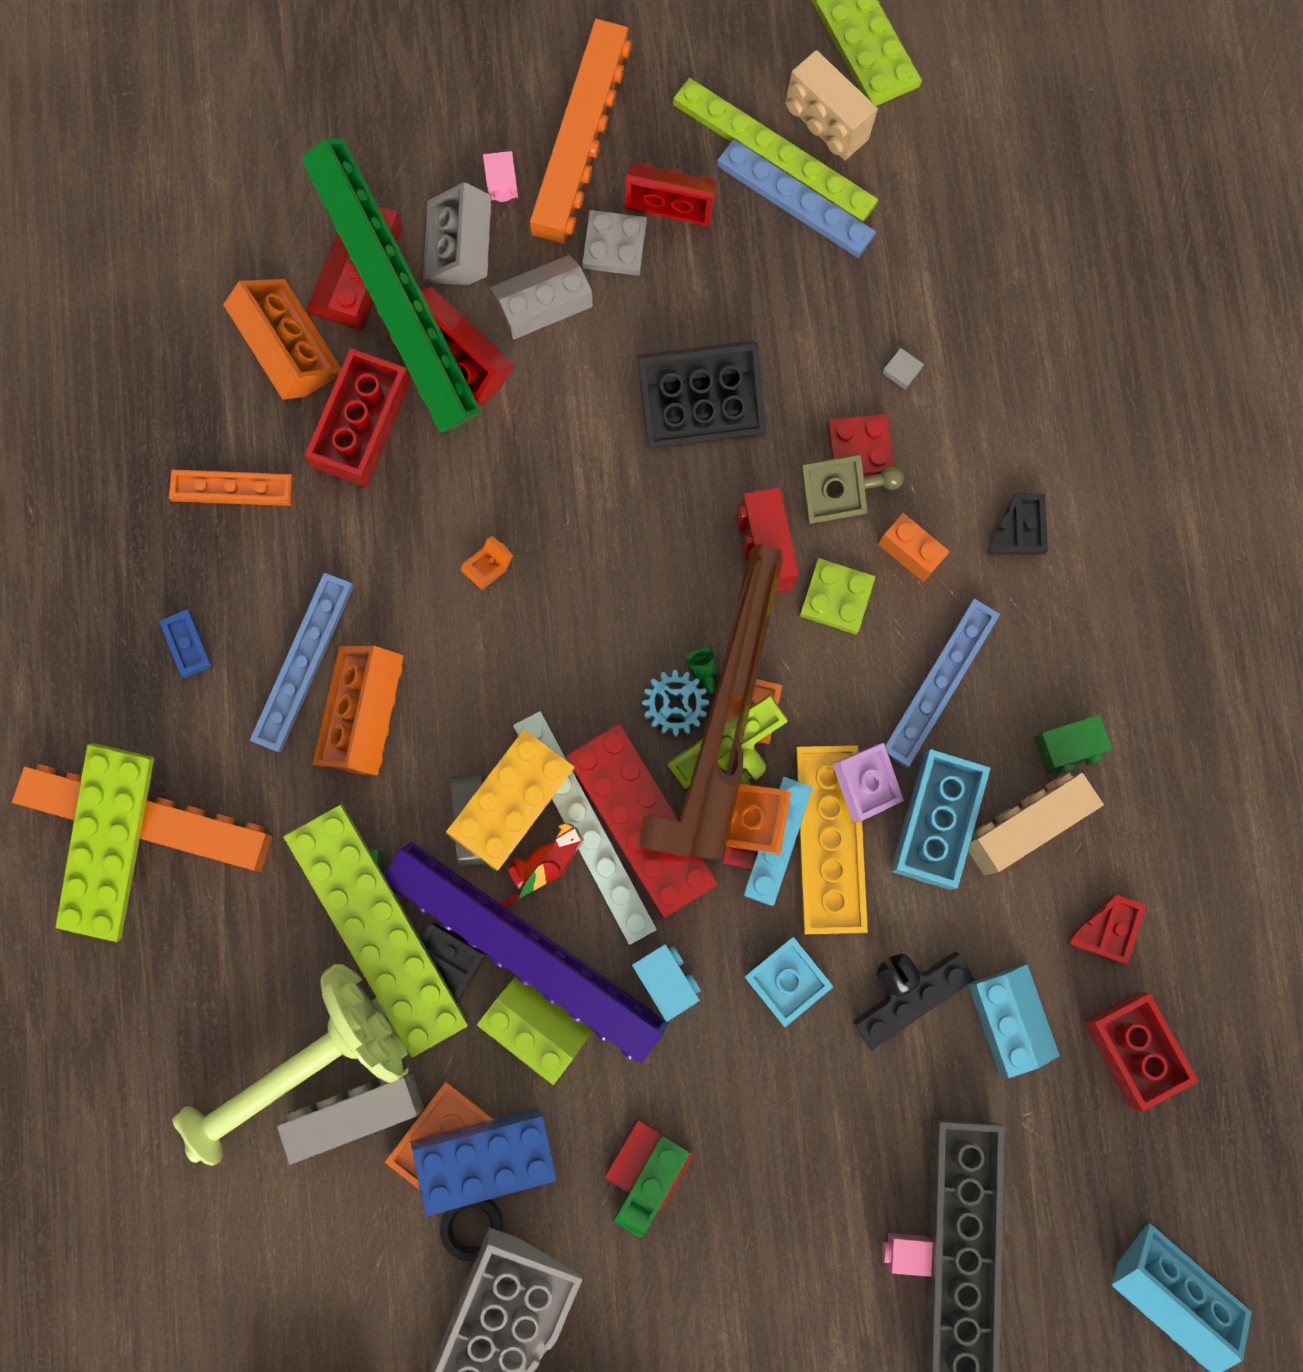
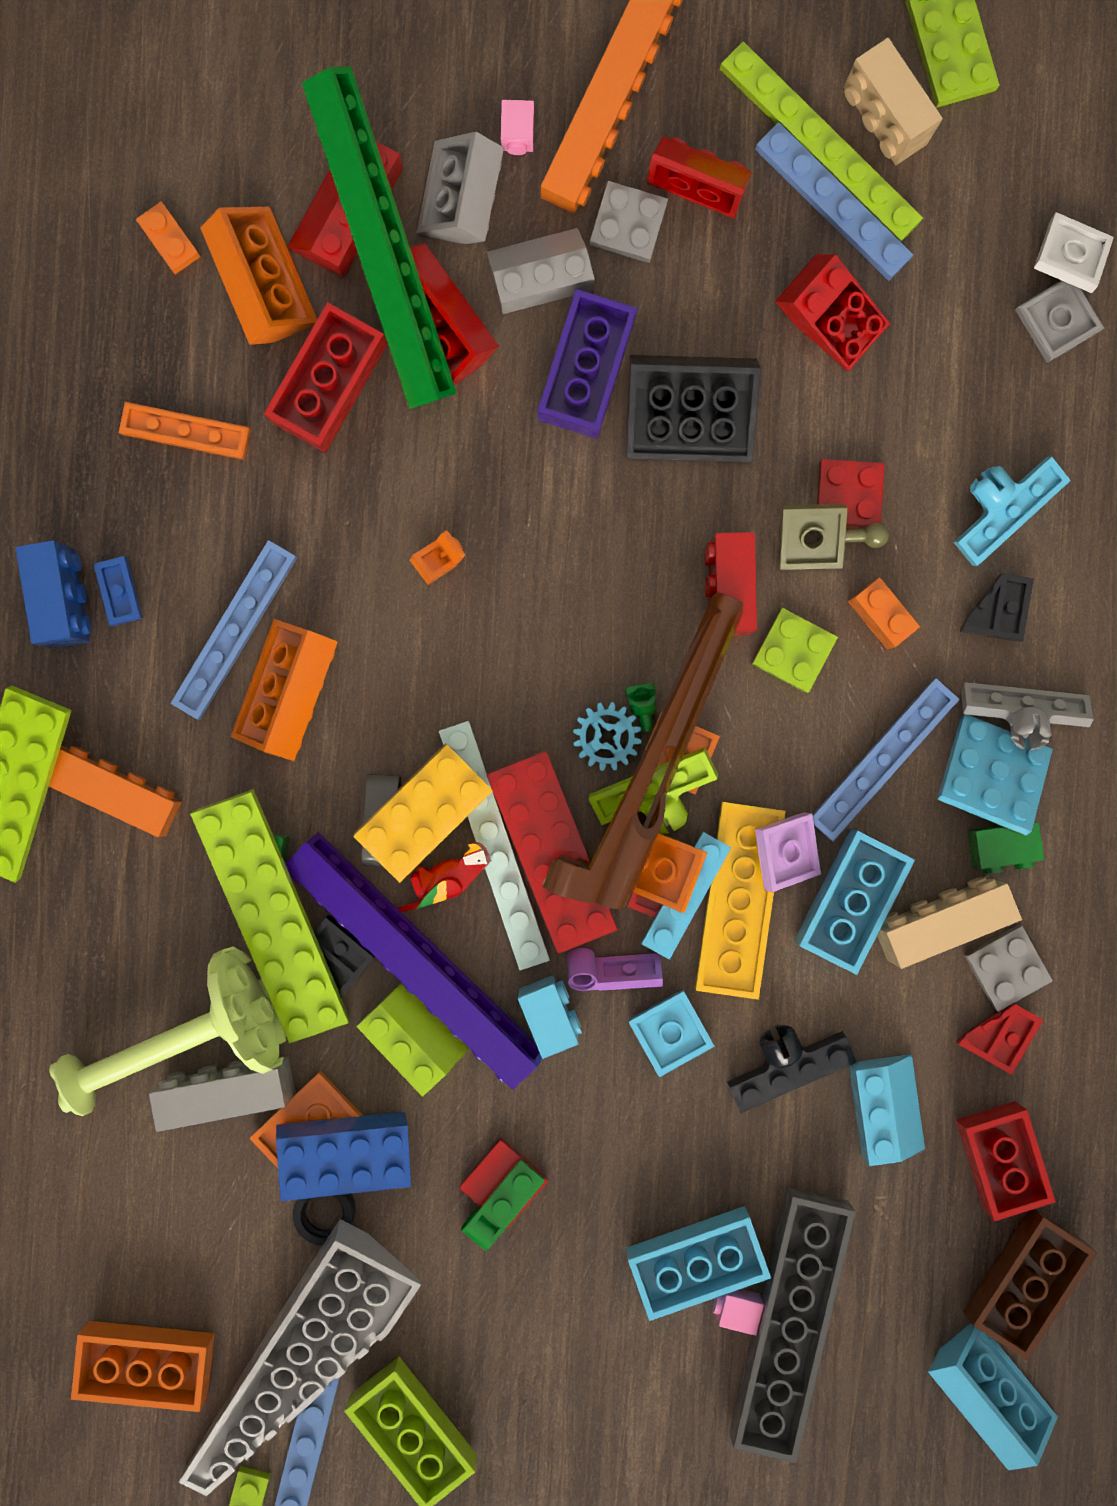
camera: 20 degrees right, 10 degrees up
light grey tile [882,348,924,390] -> none
none -> blue brick [15,540,92,648]
none -> orange plate [136,201,201,275]
none -> dark purple brick [537,289,637,439]
none -> medium lavender plate [567,948,663,991]
none -> medium azure brick [626,1206,771,1321]
none -> red slope [775,254,890,371]
none -> medium azure plate [937,714,1053,835]
none -> medium azure plate [953,457,1071,566]
none -> light grey plate [961,682,1094,750]
none -> reddish brown brick [963,1209,1097,1361]
none -> light grey plate [964,925,1053,1012]
none -> light grey tile [1015,280,1104,363]
none -> white plate [1034,212,1114,293]

